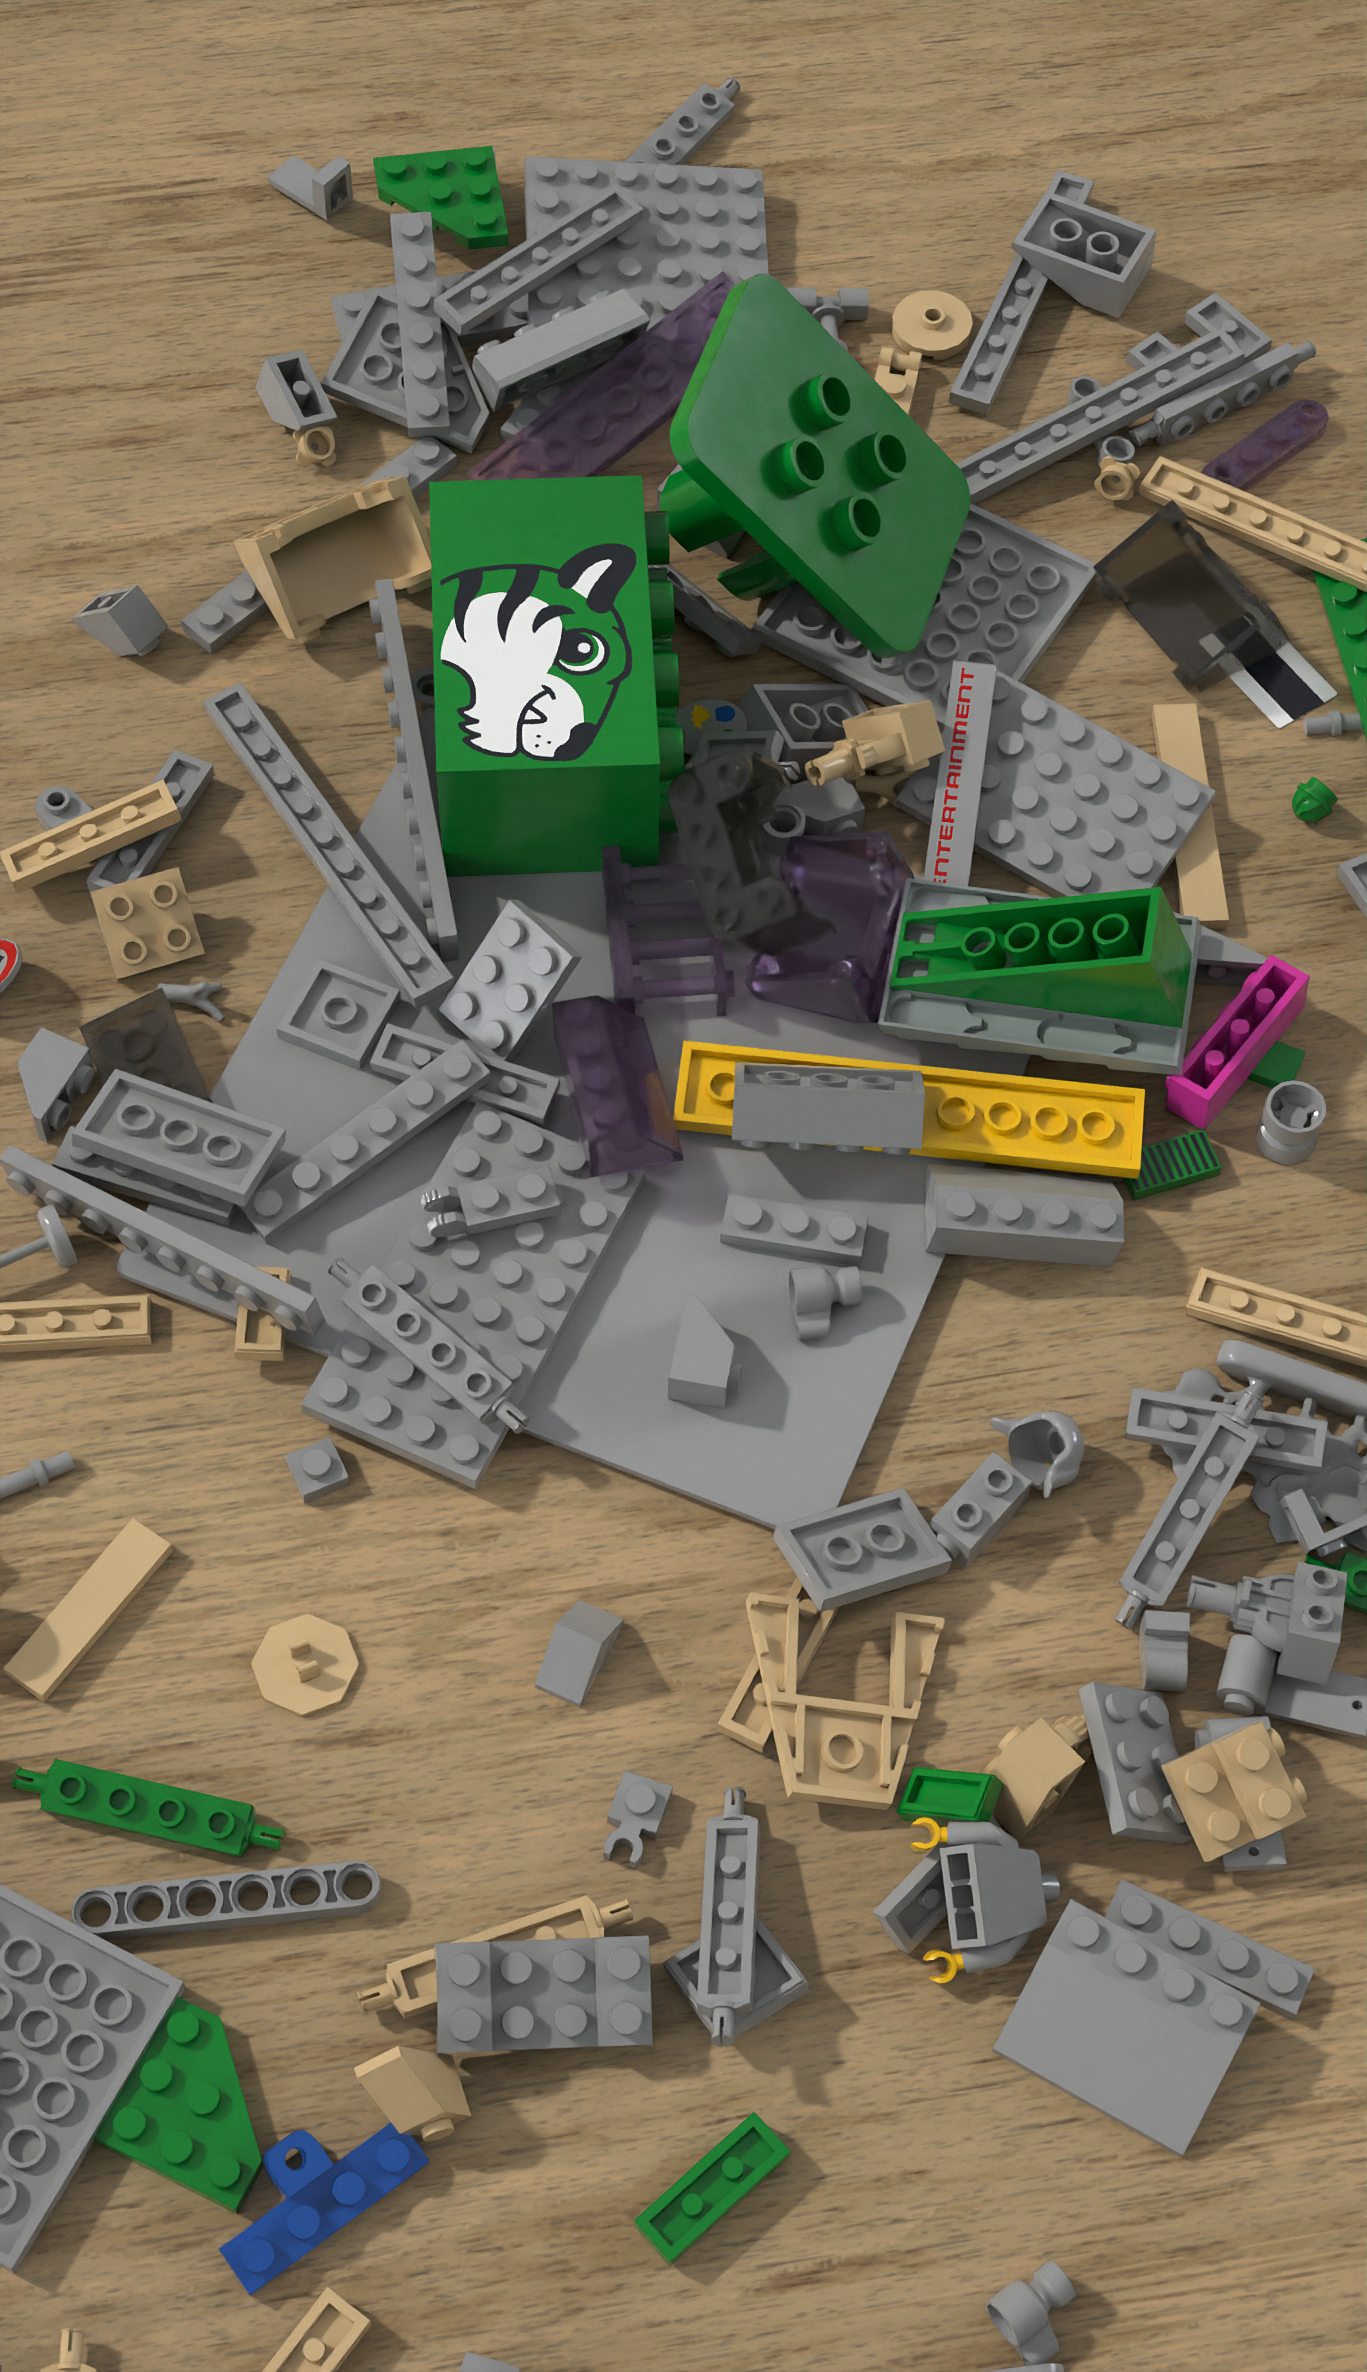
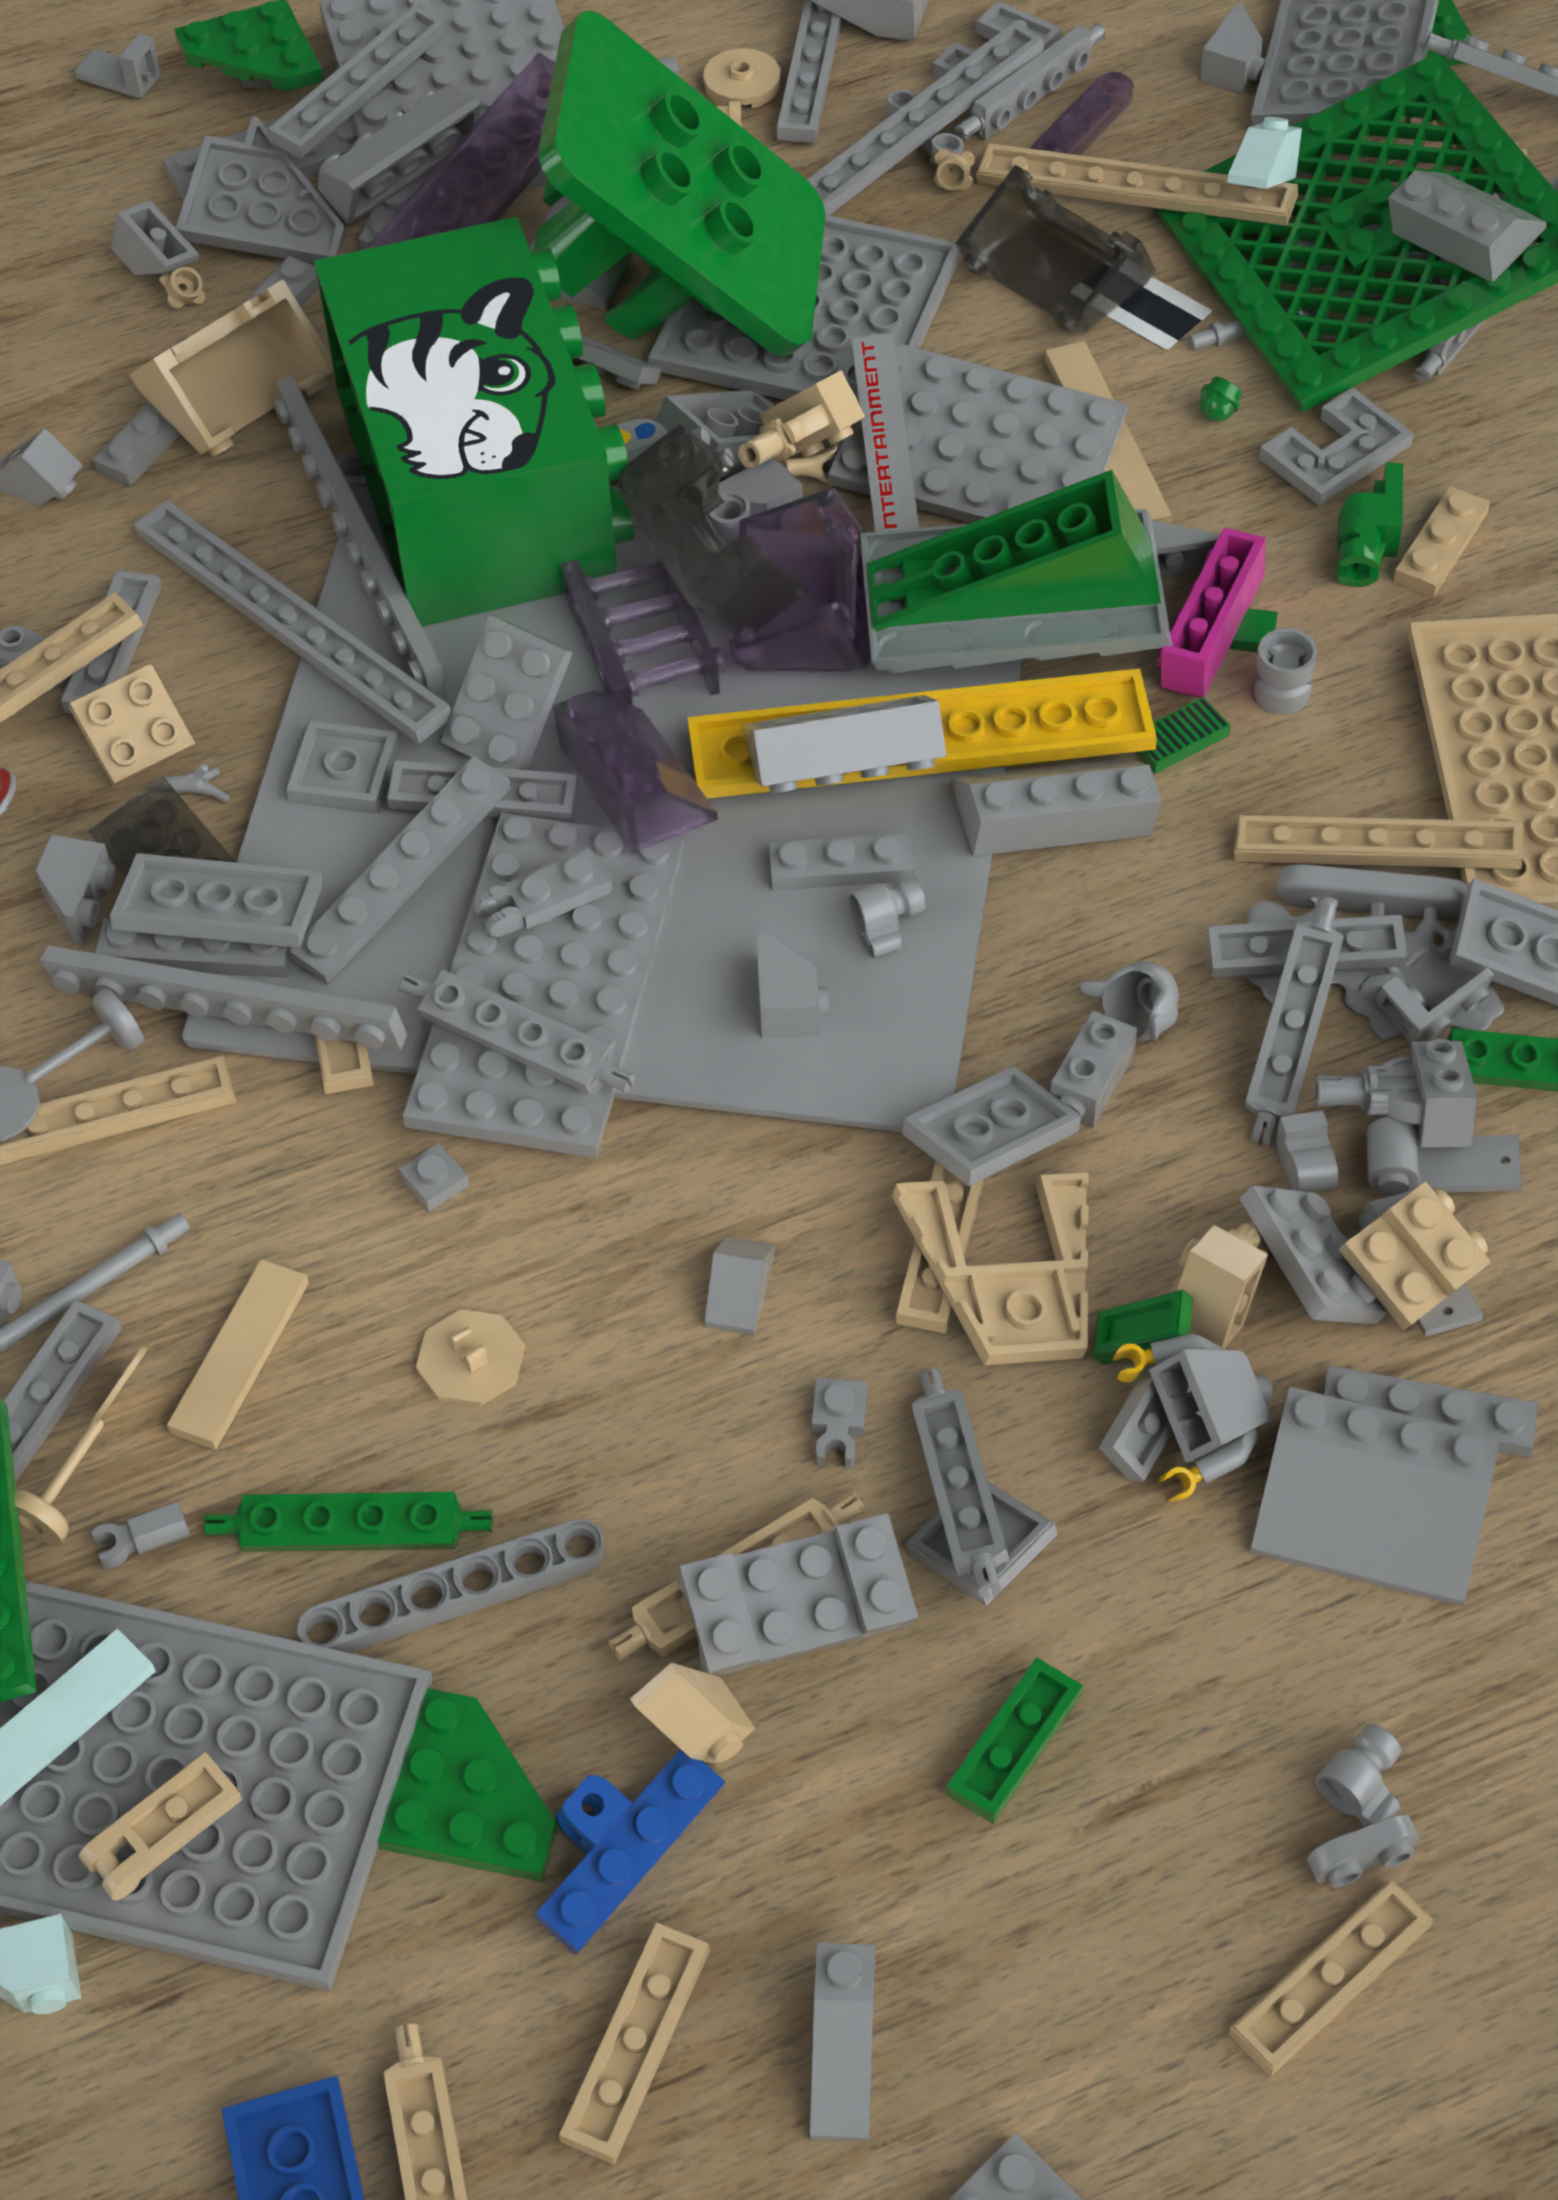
camera: 10 degrees left, 5 degrees down
light grey plate [390,212,450,437] -> none

